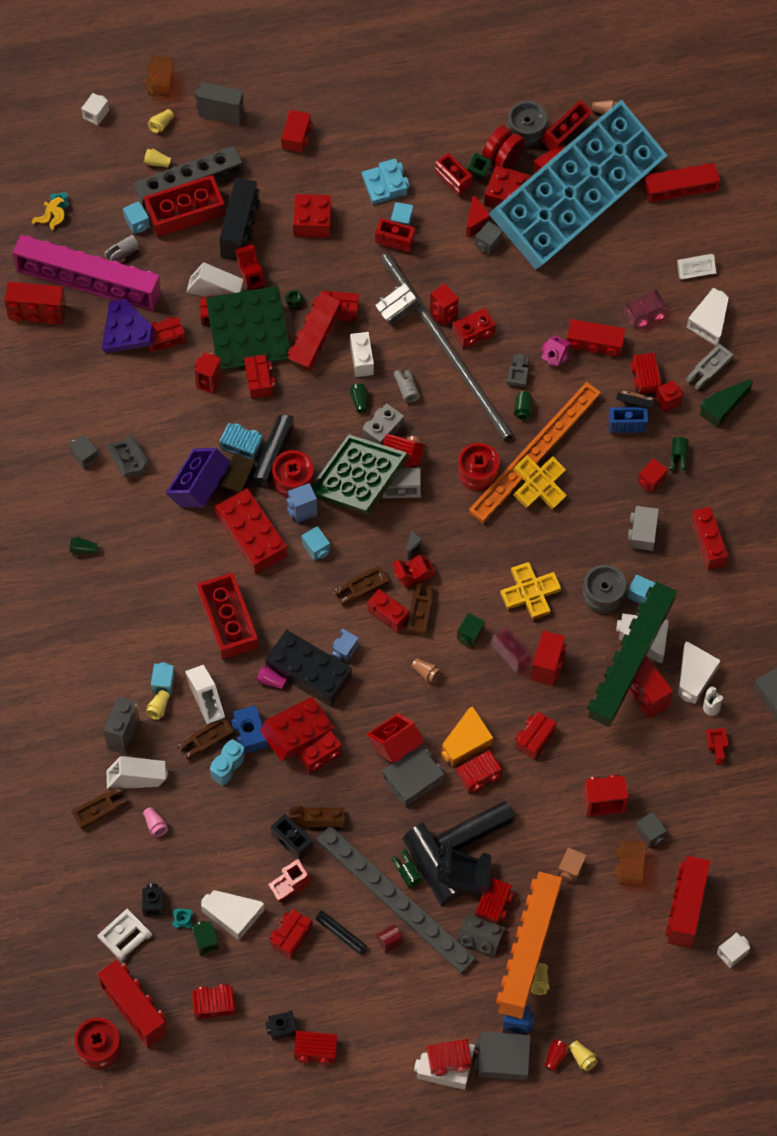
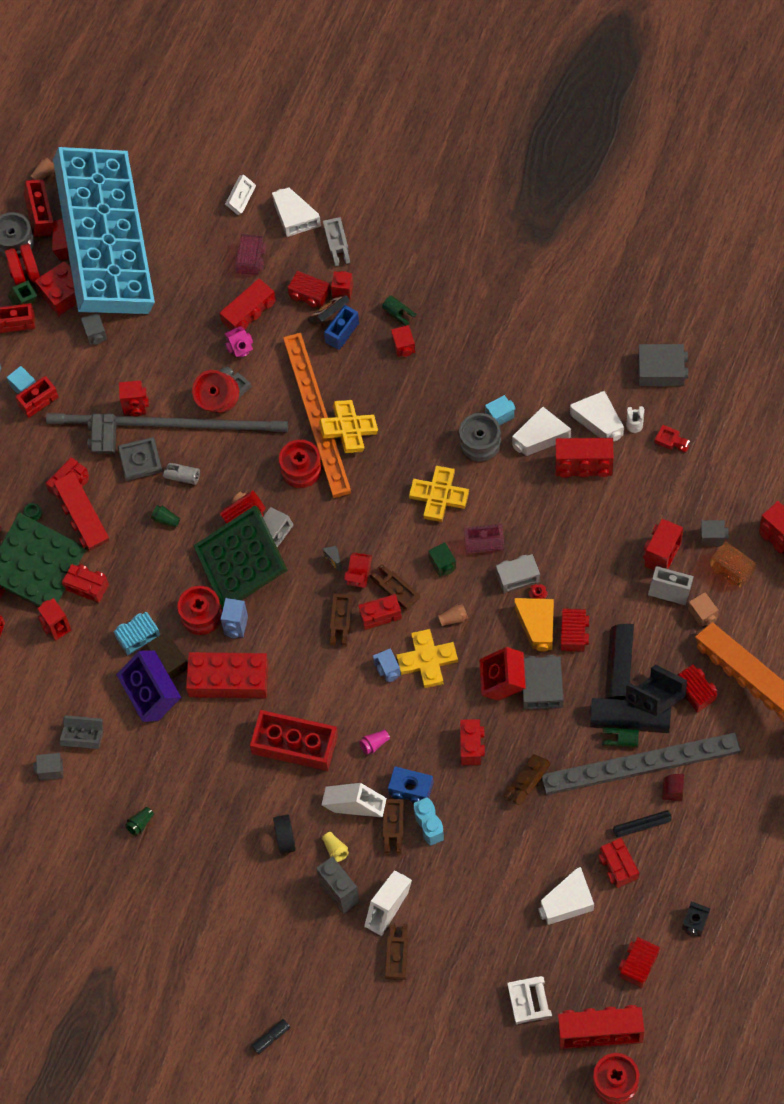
camera: 50 degrees left, 0 degrees up
black brick [142,883,164,916] -> none
bright pink cone [143,807,168,837] -> none
medium azure brick [151,662,175,695] -> none
teal plate [172,909,193,929] -> none
dark green brick [192,921,219,955] -> none
black brick [250,415,294,490] -> none
red brick [260,696,335,762] -> none
black brick [265,629,352,707] -> none
brick [268,859,312,902] -> none
black brick [270,814,313,860] -> none
red brick [294,1031,338,1065] -> none
medium azure brick [301,526,330,561] -> none
white brick [350,332,374,377] -> none
light grey brick [362,403,404,445] -> none
red brick [452,308,496,349] -> none
dark grey bracket [457,914,505,957] -> none
red slope [466,196,491,237] -> none
dark green brick [514,391,533,420] -> none
red brick [514,712,557,760] -> none
red brick [531,630,568,686] -> none
dark green brick [587,581,677,727] -> none
light grey brick [627,506,659,551] -> none
red brick [643,163,720,203] -> none
red brick [691,506,728,570] -> none
dark green slope [700,379,753,428] -> none
none -> dark grey plate [118,437,163,481]
none -> red wheel [192,370,240,413]
none -> black tyre [273,814,296,854]
none -> yellow plate [397,629,458,688]
none -> light grey piece [496,554,540,593]
none -> red plate [528,584,548,599]
none -> light grey brick [648,566,694,605]

